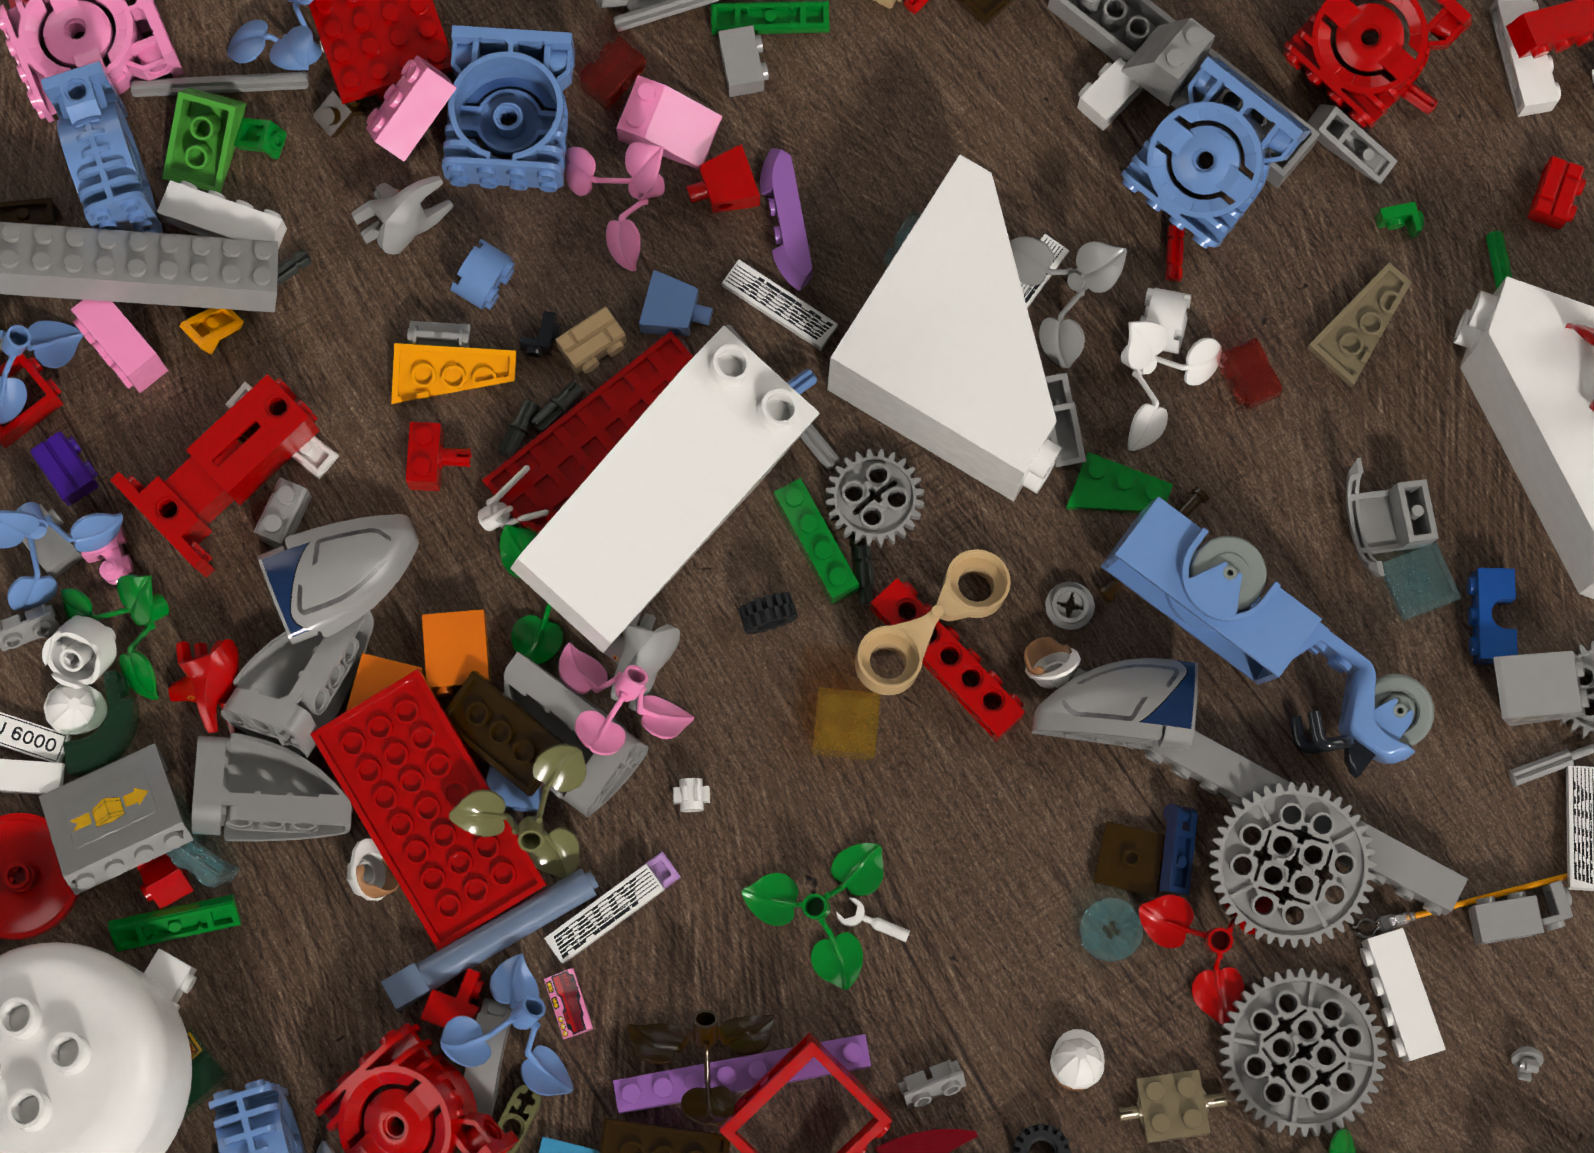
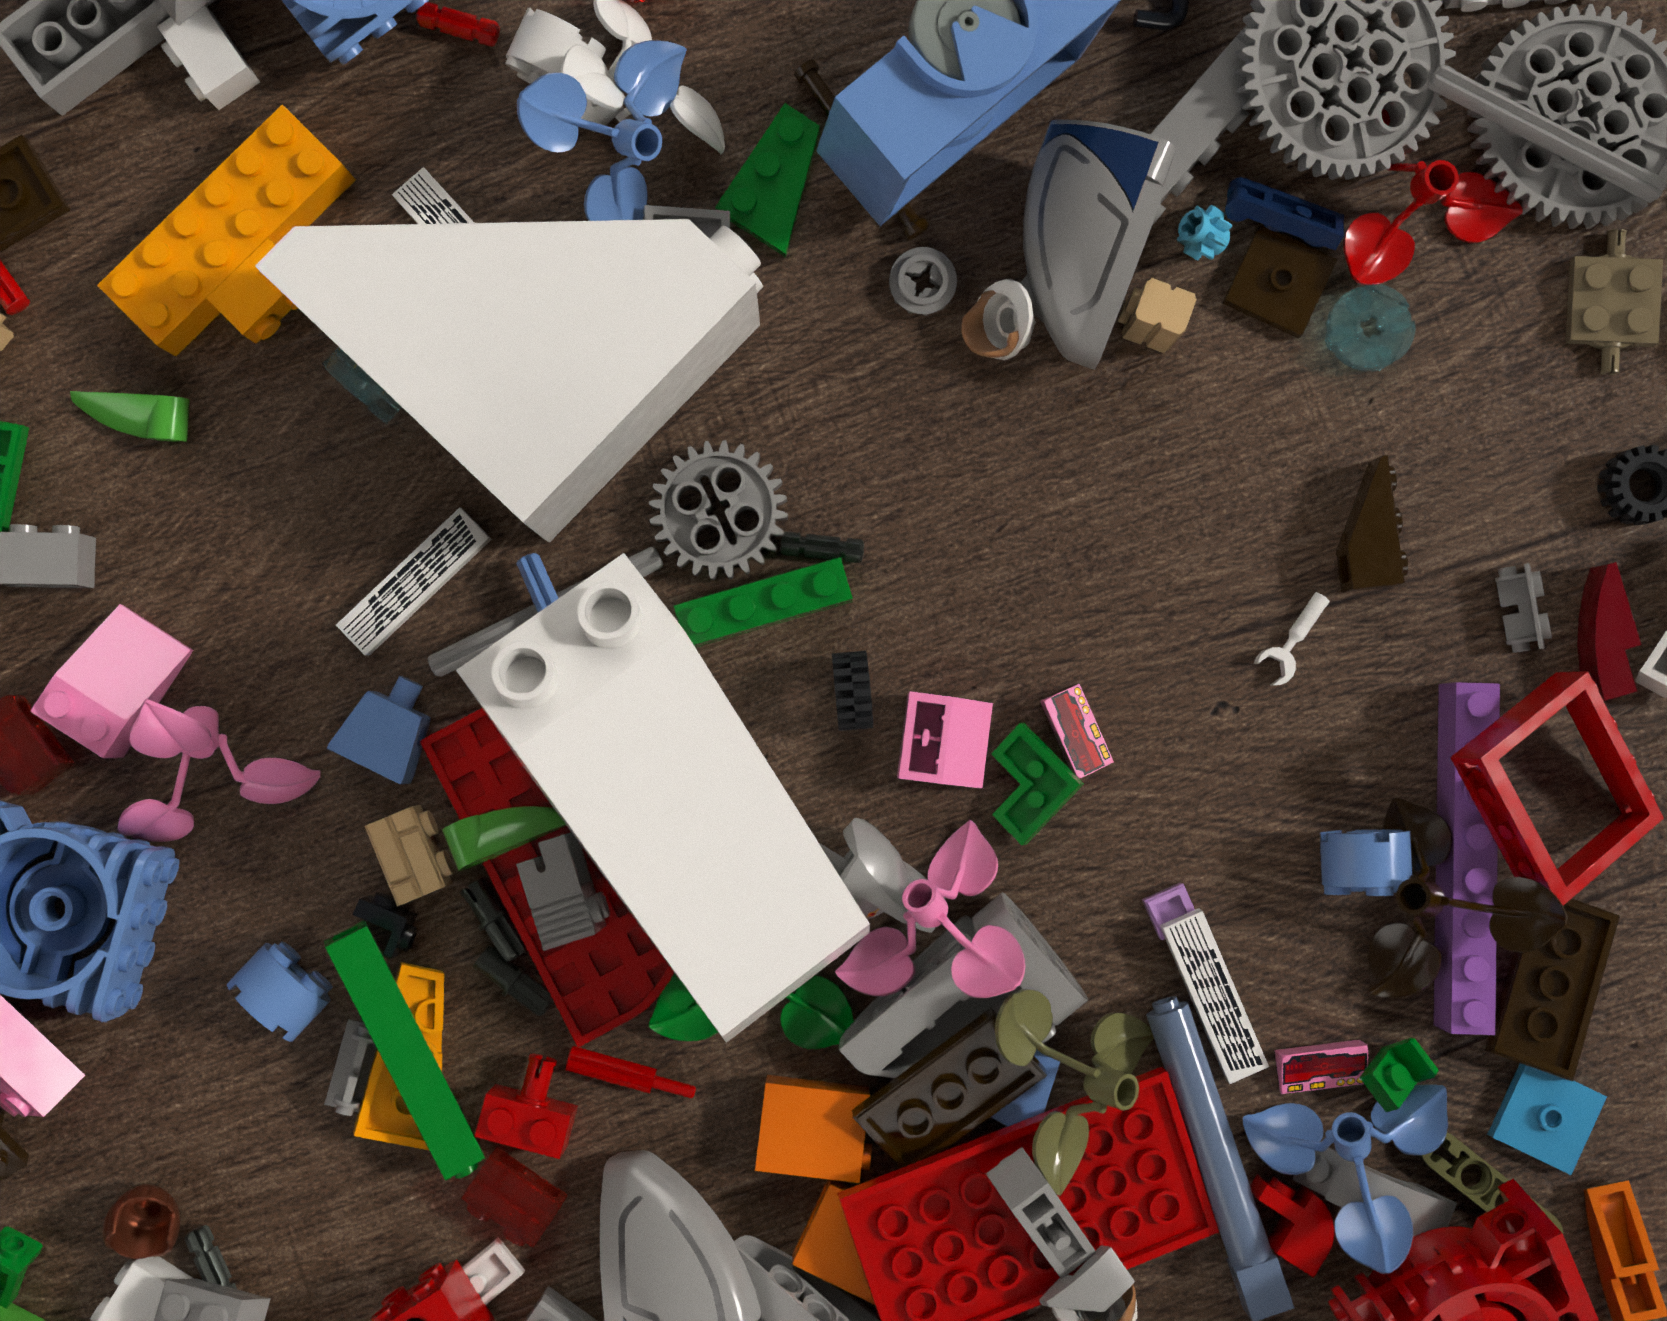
camera: 75 degrees left, 10 degrees up
light grey piece [351,176,454,255] -> none
white plant [478,465,549,531] -> none
white gear [673,778,710,812] -> none
red torso [686,144,760,213] -> none
green plant [742,843,884,990] -> none
medium lavender brick [760,148,813,291] -> none
clear yellow brick [812,687,881,761] -> none
tan piece [855,549,1011,695] -> none
red brick [869,578,1025,742] -> none
light grey plant [1010,236,1127,368] -> none
white piece [1050,1029,1105,1091] -> none
none -> bright green piece [70,391,190,442]
none -> light orange brick [97,104,356,356]
none -> copper hair [103,1184,180,1259]
none -> light orange brick [206,238,298,344]
none -> green brick [324,920,485,1181]
none -> bright green piece [442,806,567,871]
none -> clear red brick [461,1147,568,1248]
none -> light grey piece [516,832,610,951]
none -> medium blue plant [517,40,687,221]
none -> red axle [566,1045,696,1098]
none -> bright pink slope [897,691,993,788]
none -> light grey slope [986,1147,1097,1279]
none -> green plate [991,723,1084,846]
none -> light grey slope [1039,1245,1135,1312]
none -> slope [1040,684,1114,779]
none -> tan brick [1118,278,1197,353]
none -> medium azure gear [1177,205,1232,261]
none -> medium blue brick [1320,829,1412,896]
none -> dark brown slope [1336,455,1408,593]
none -> green bracket [1359,1038,1439,1113]
none -> light grey axle [1428,65,1666,202]

